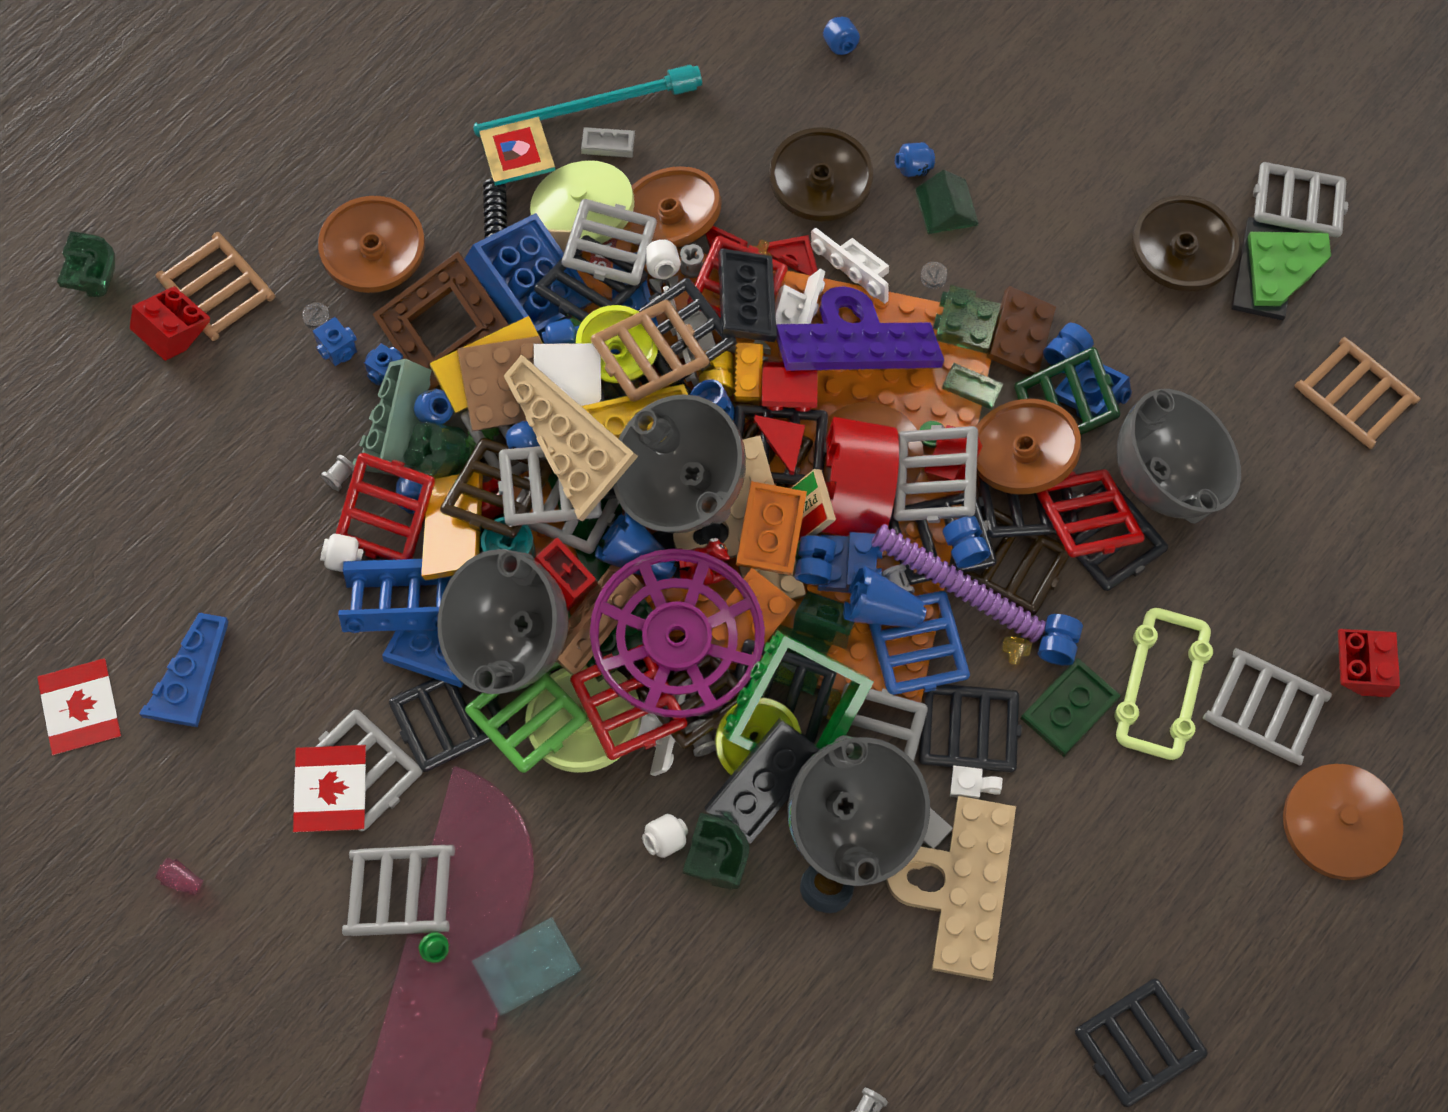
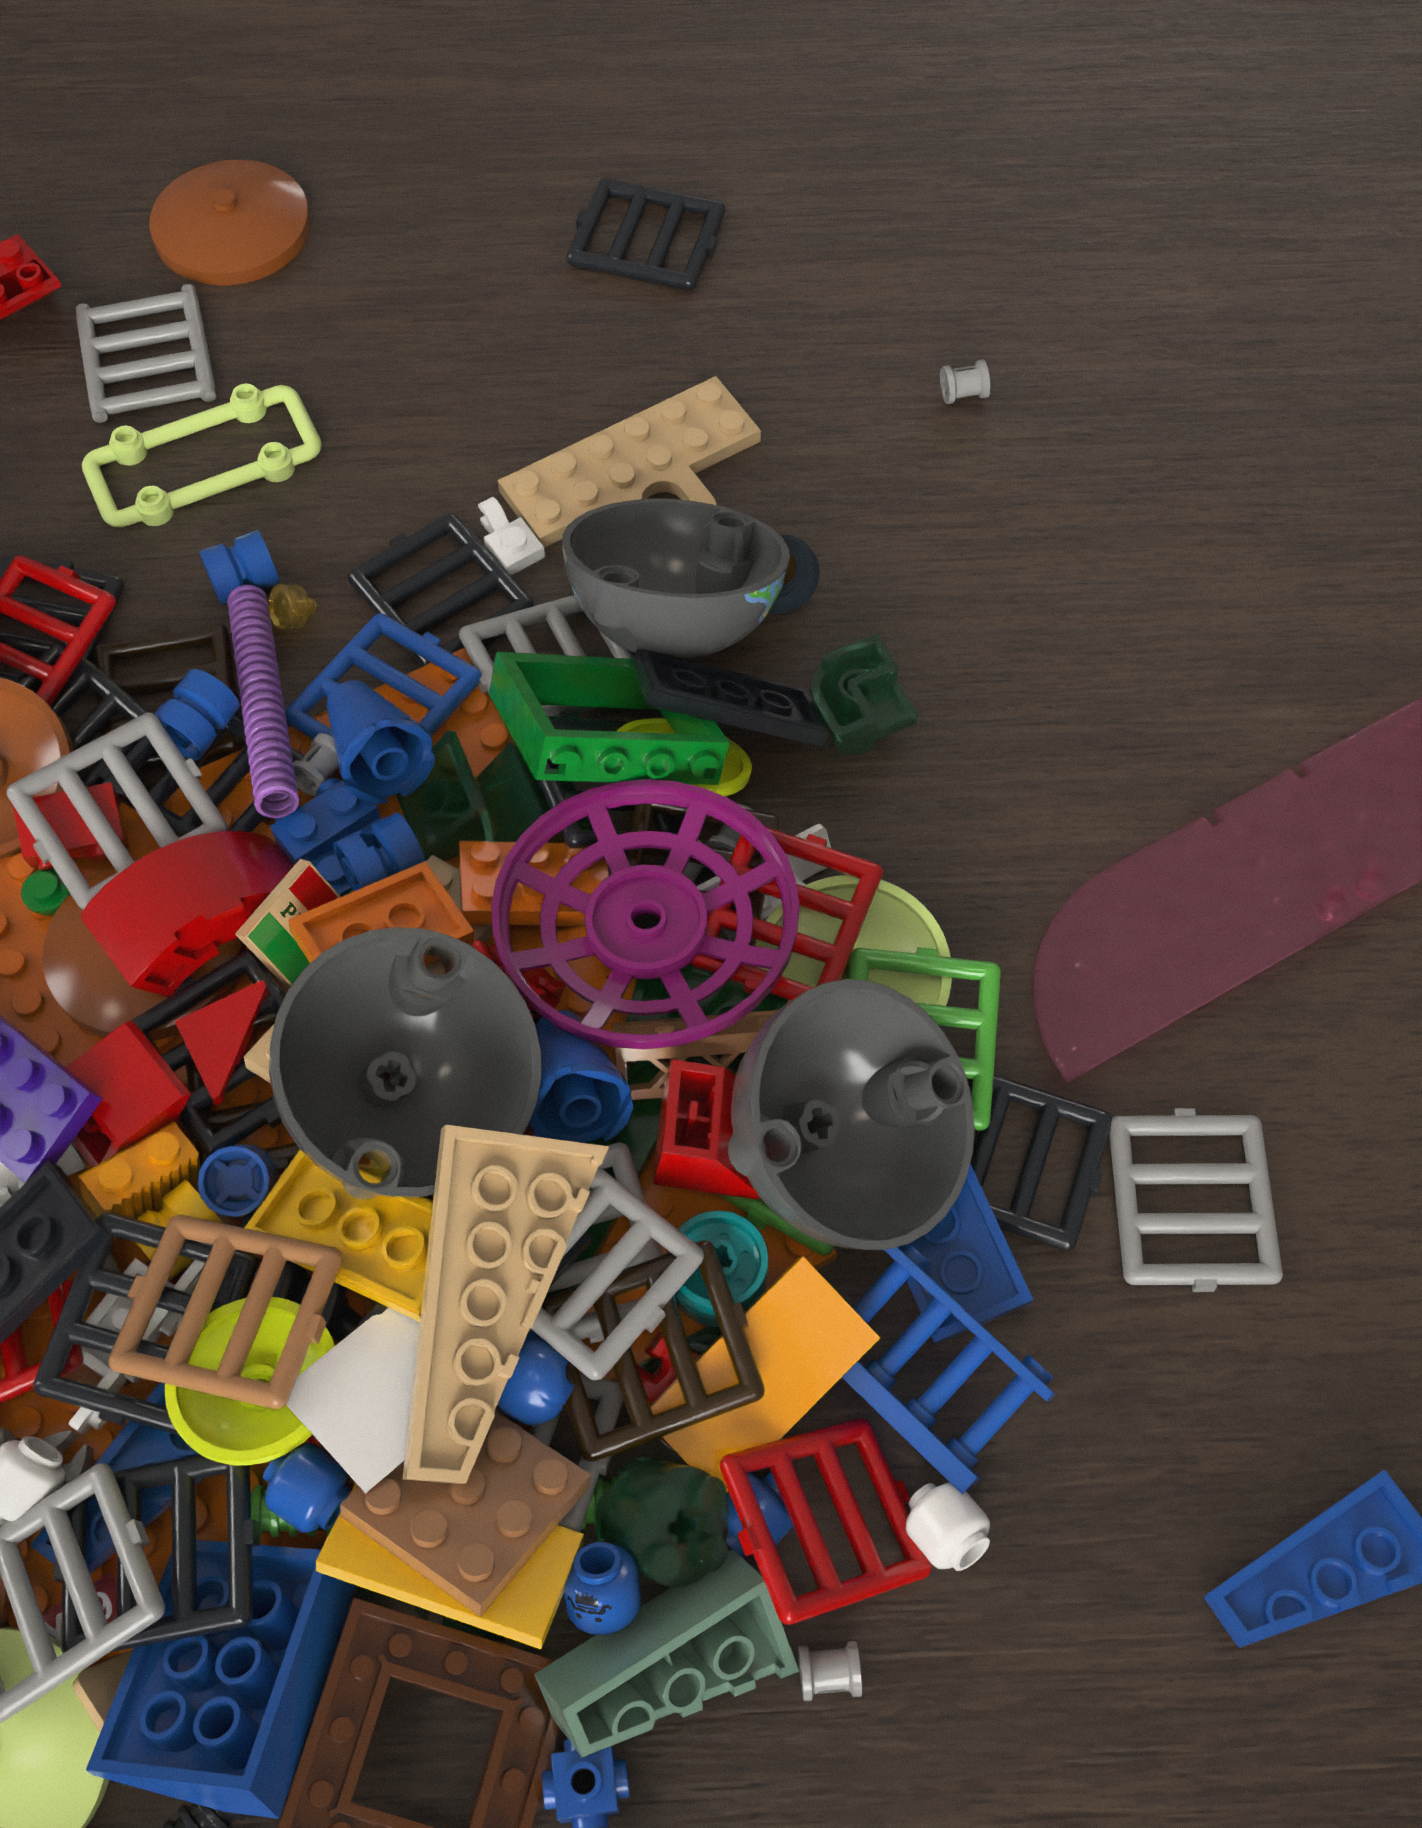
camera: 130 degrees left, 5 degrees down
sticker [293,745,366,832] -> none
light grey bar [342,845,455,936] -> none
green plate [419,932,449,963] -> none
clear light blue plate [472,917,581,1016] -> none
white head [642,814,688,858] -> none
dark green tile [1020,658,1121,757] -> none

